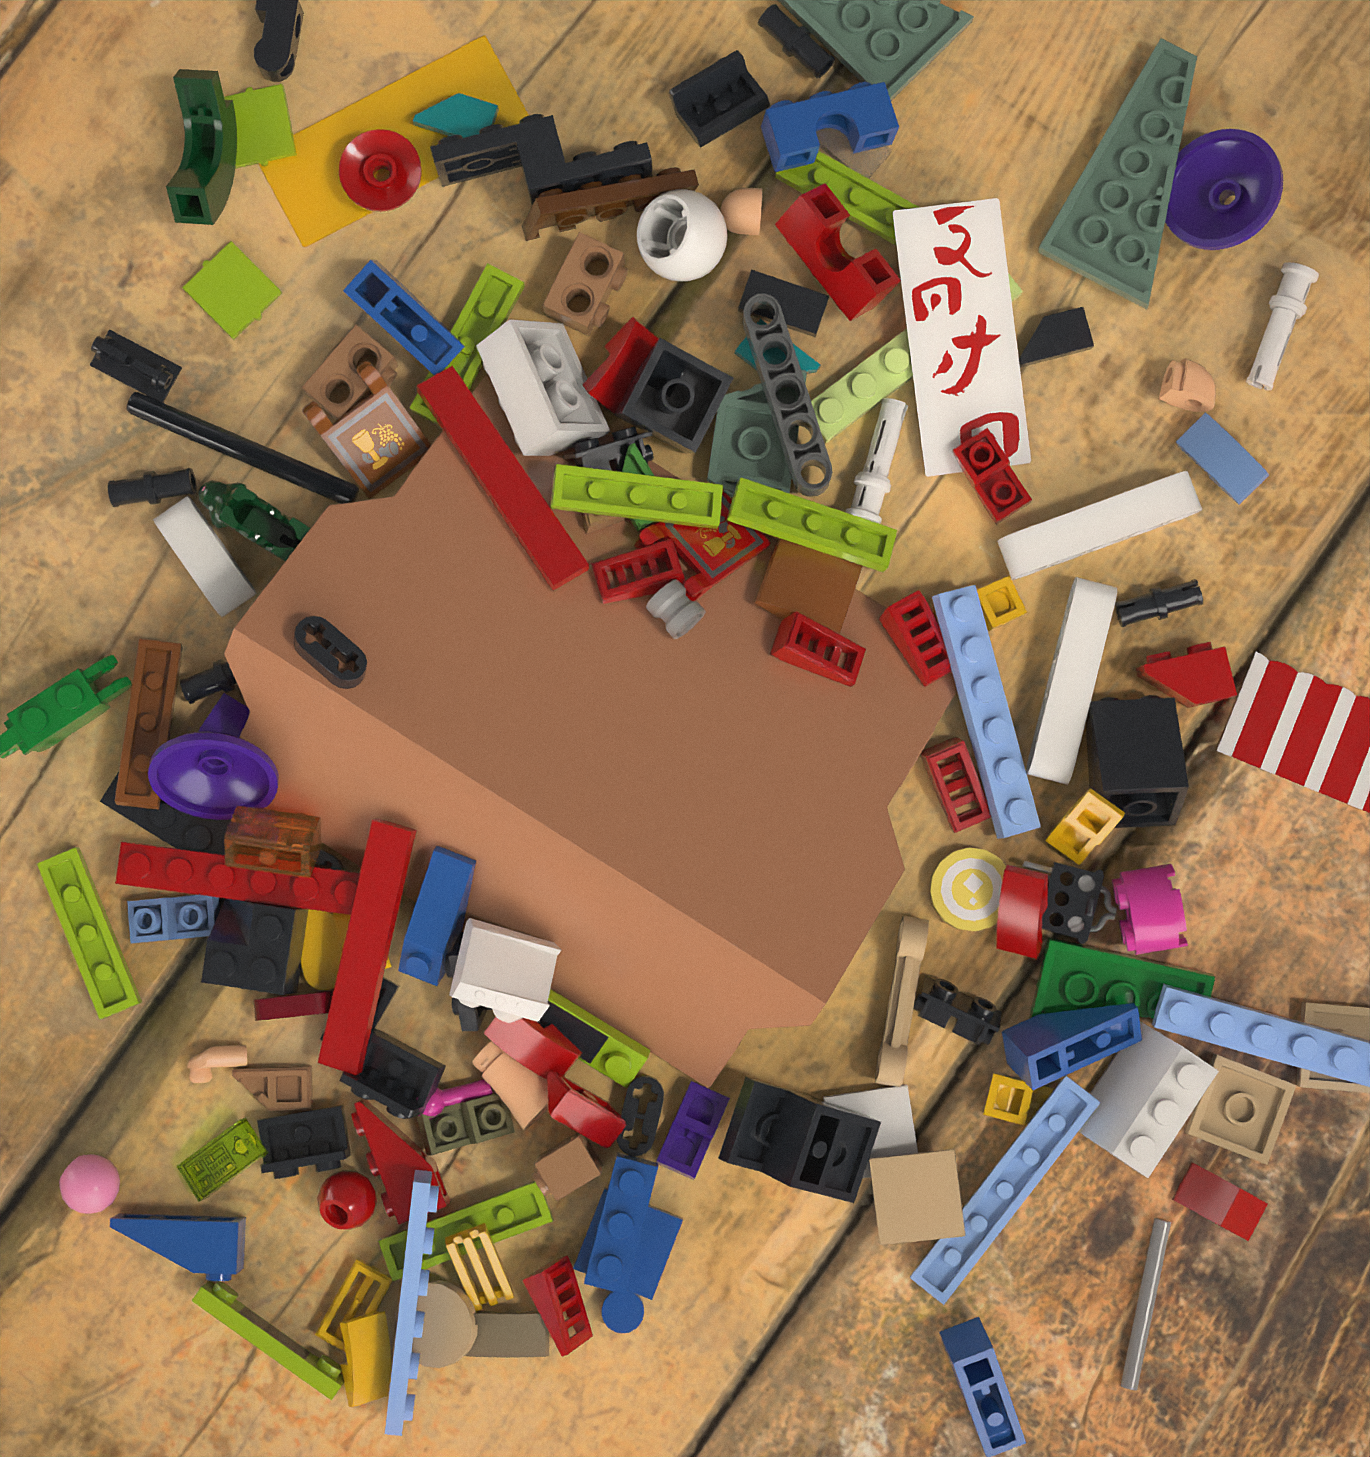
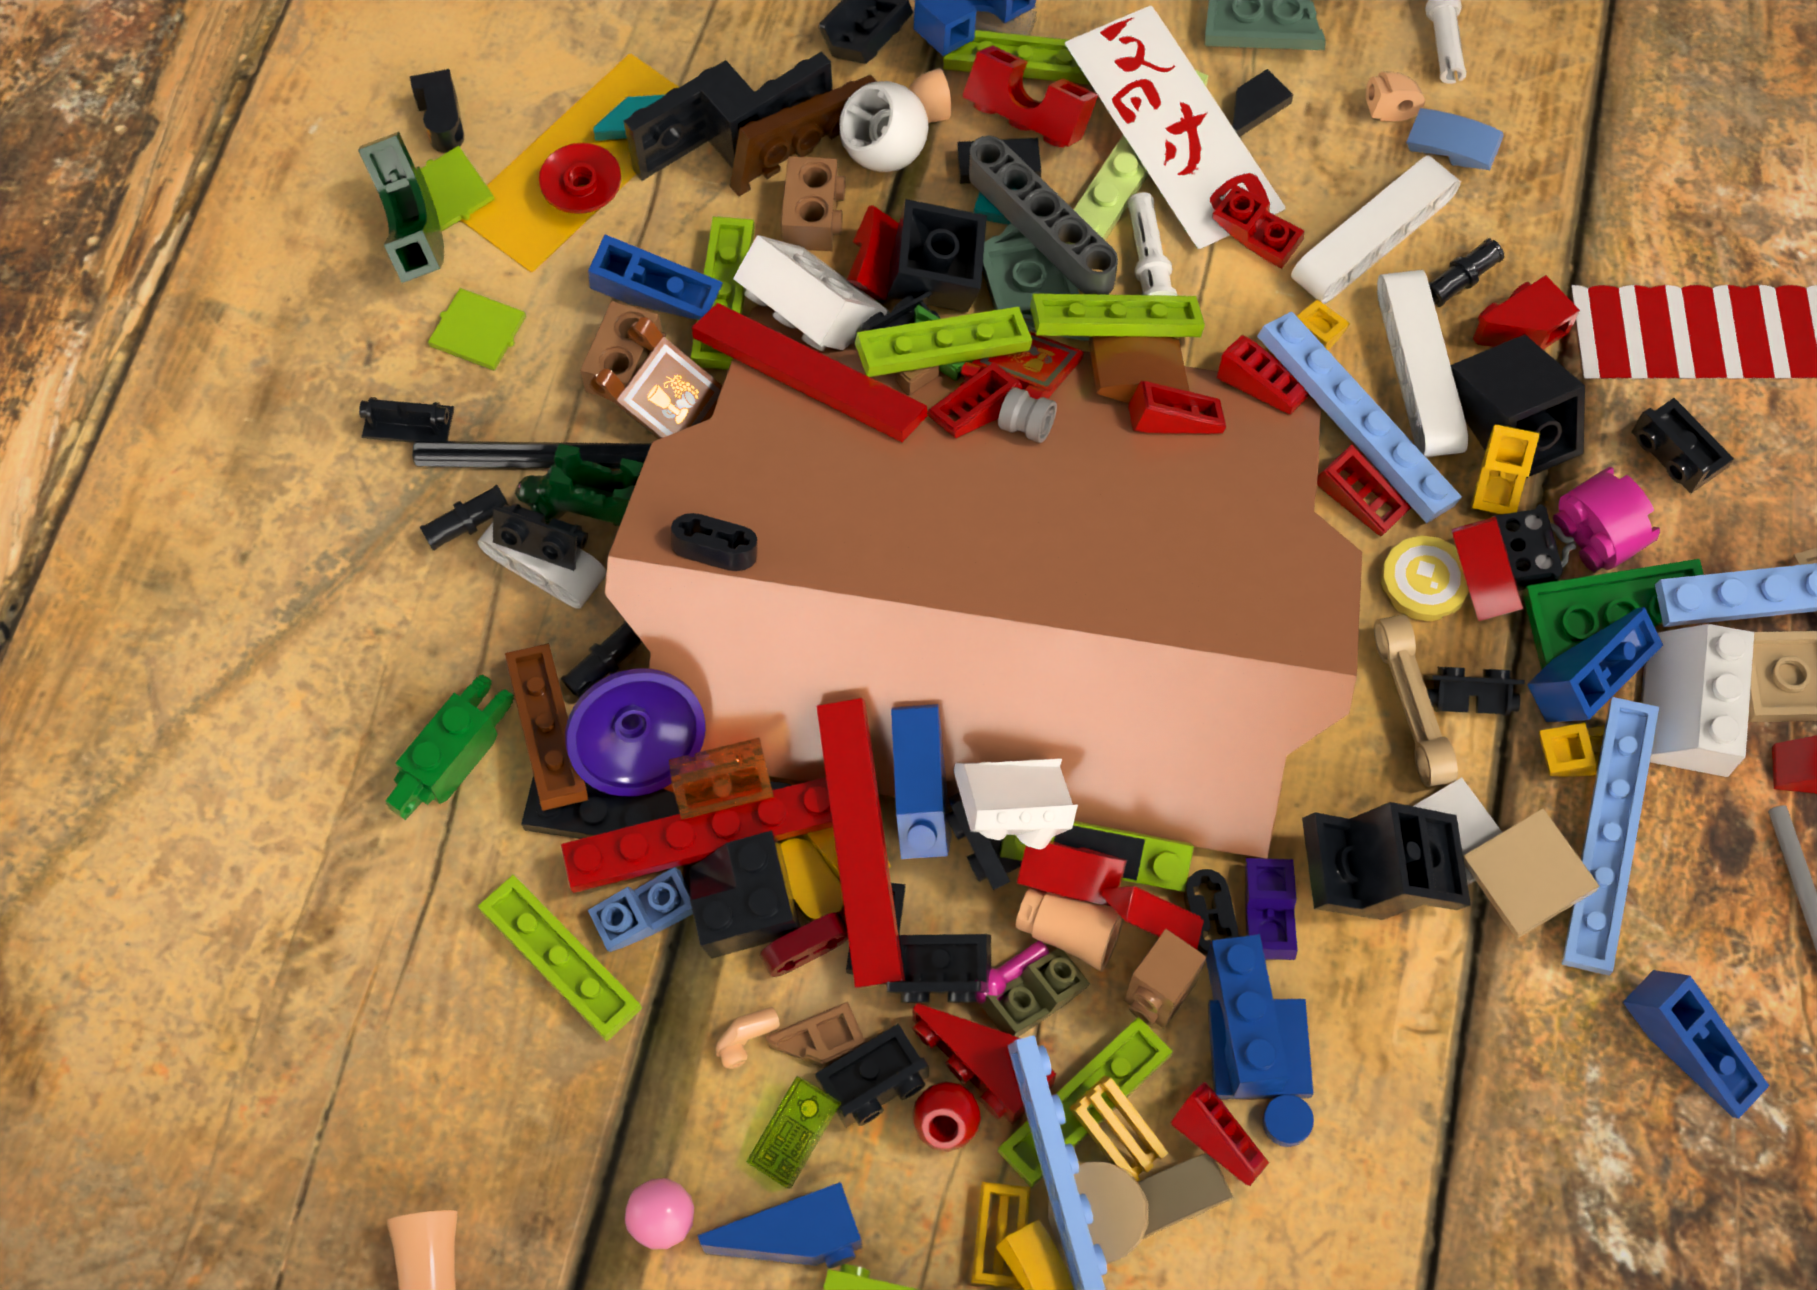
camera: 20 degrees left, 20 degrees down
none -> black hinge [493,503,588,571]
none -> black bracket [1631,398,1734,494]

